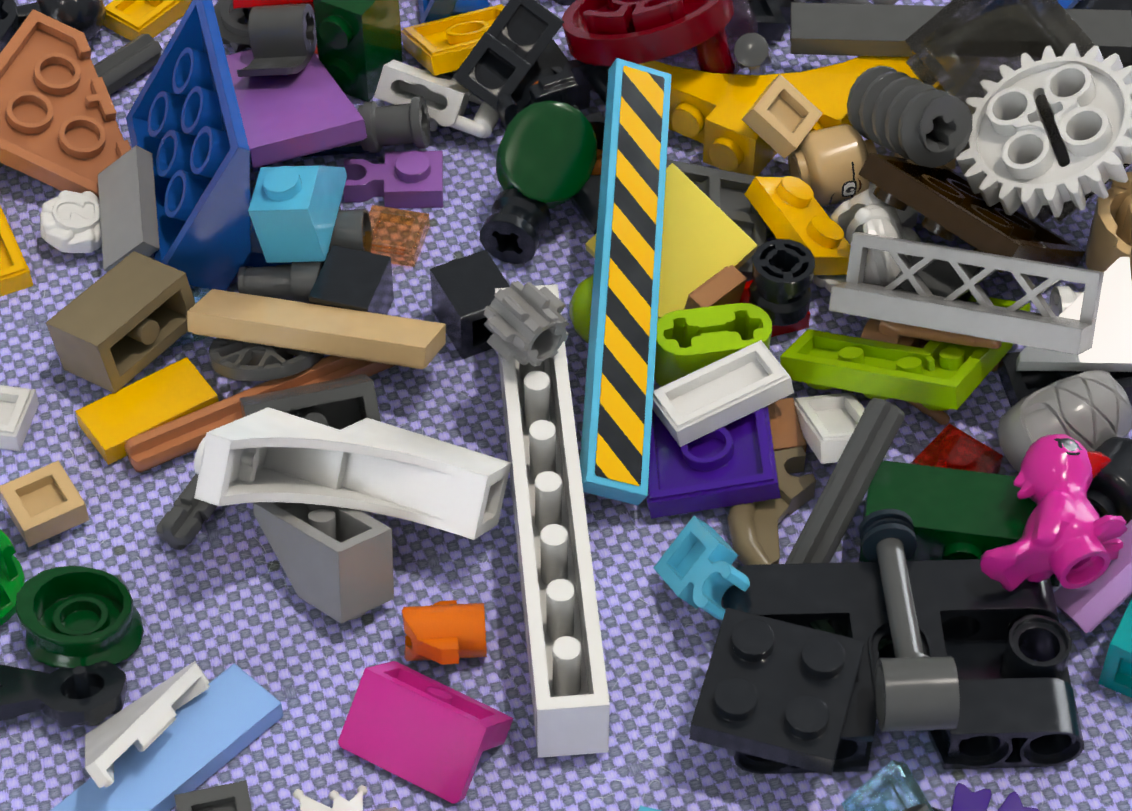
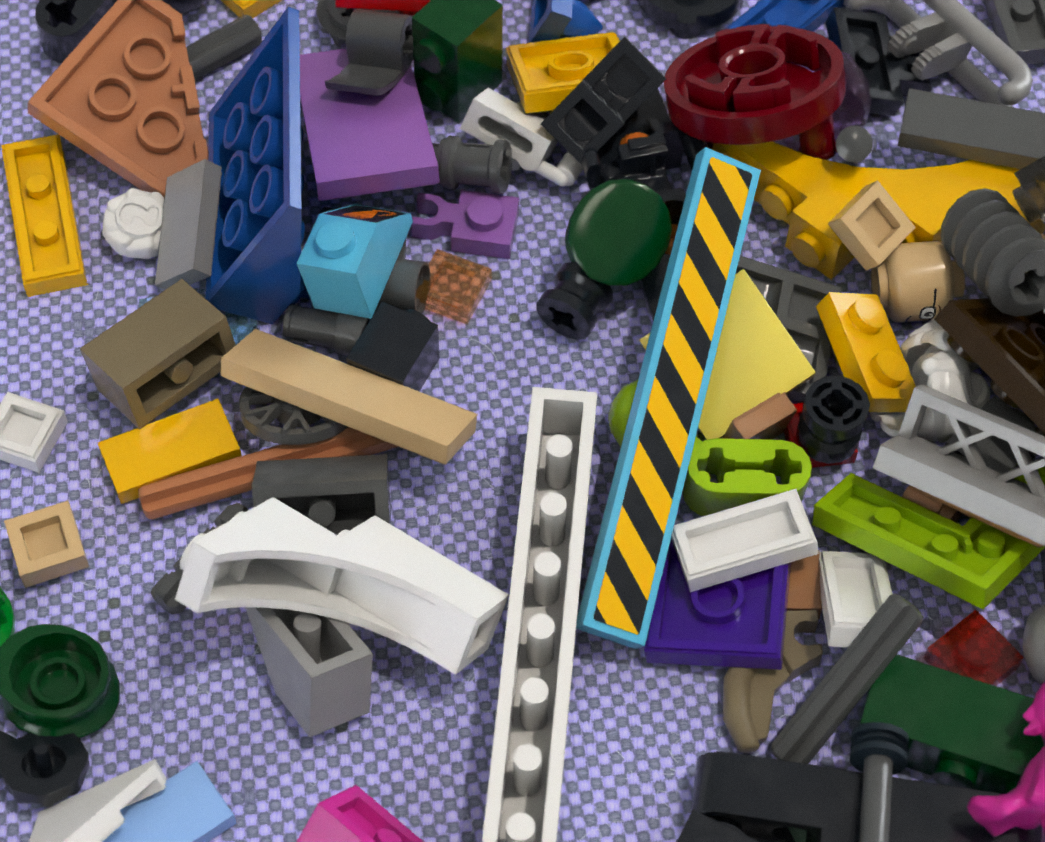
camera: 10 degrees right, 10 degrees up
orange piece [401,600,487,665] -> none
black brick [430,250,510,359] -> none
light grey gear [483,281,569,367] -> none
medium azure plate [653,516,750,620] -> none

